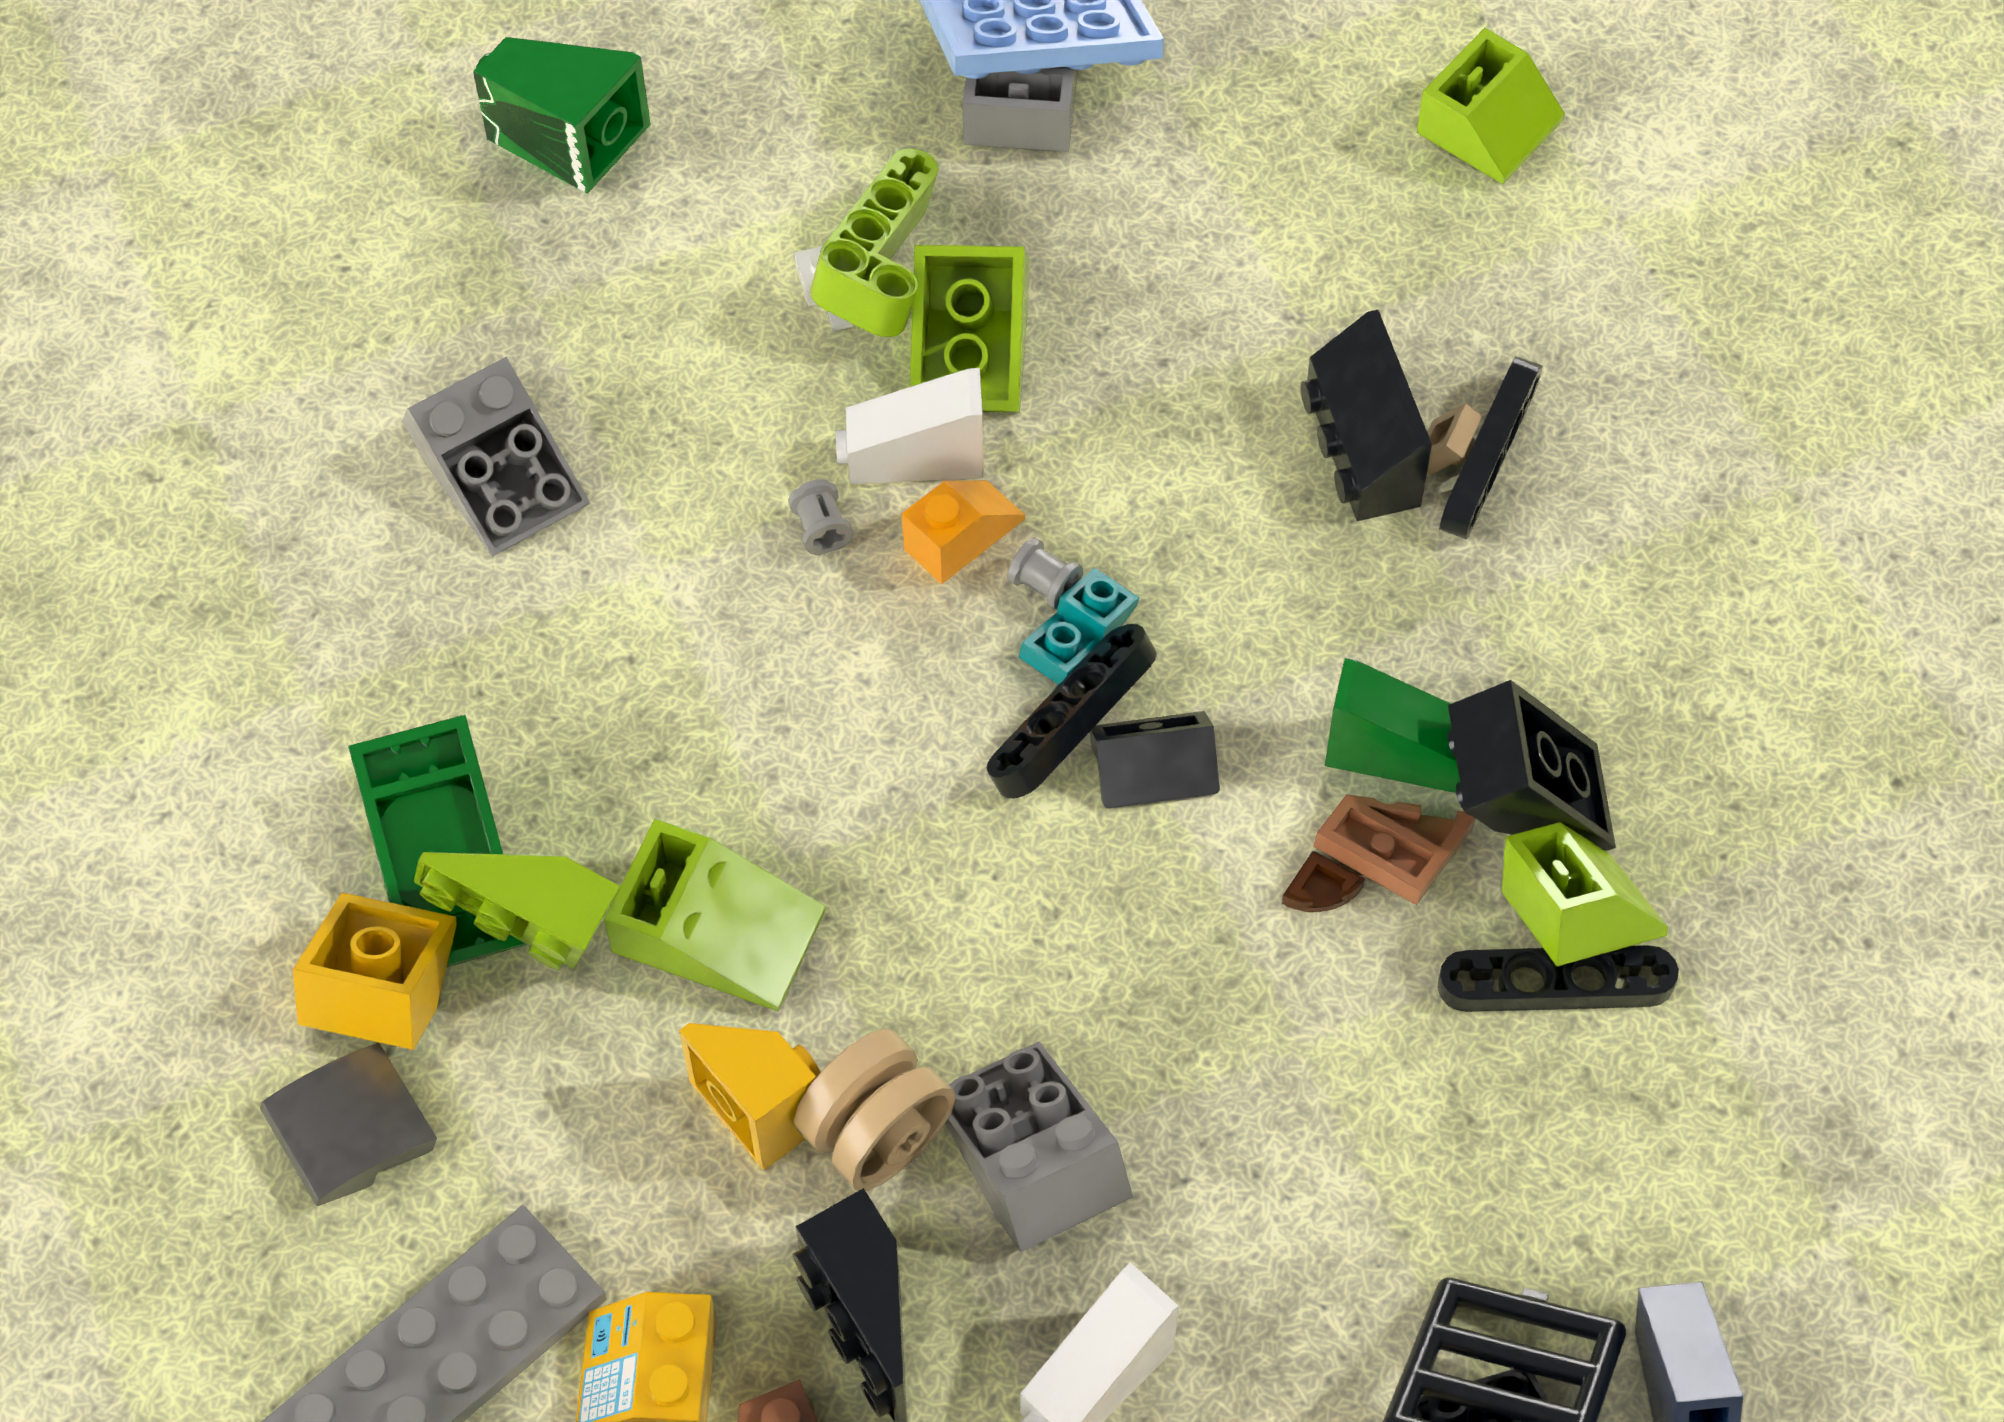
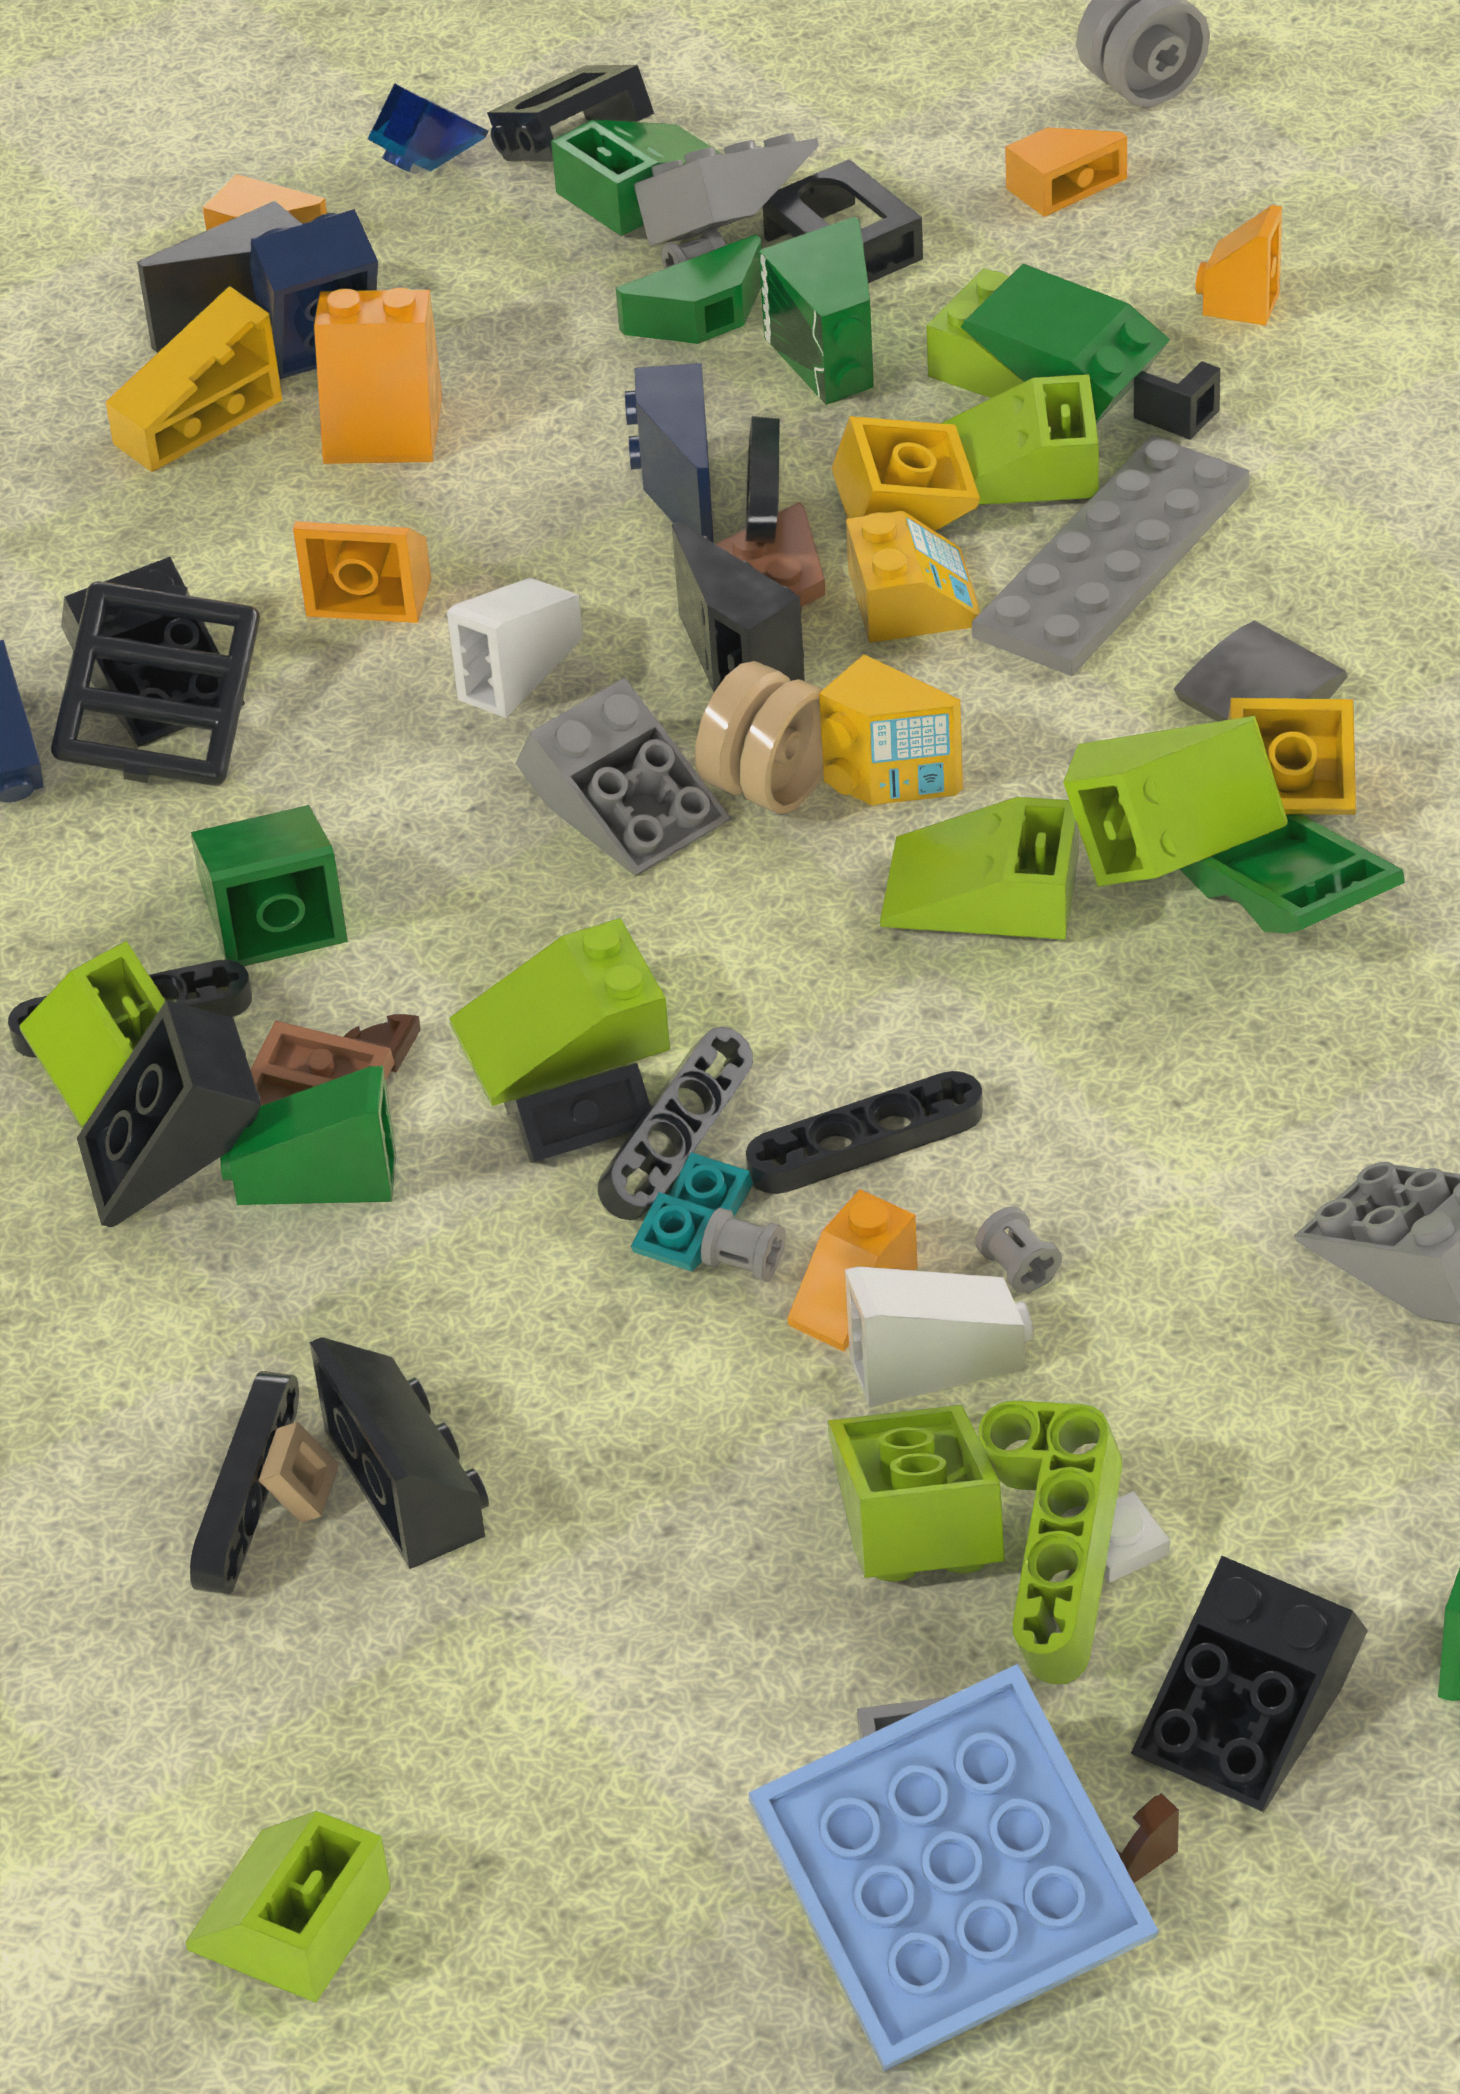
camera: 170 degrees right, 15 degrees down
none -> green slope [190,805,348,966]
none -> lime slope [449,918,670,1106]
none -> black beam [746,1071,983,1194]
none -> reddish brown tile [1115,1793,1179,1883]
none -> black slope [1131,1556,1368,1813]

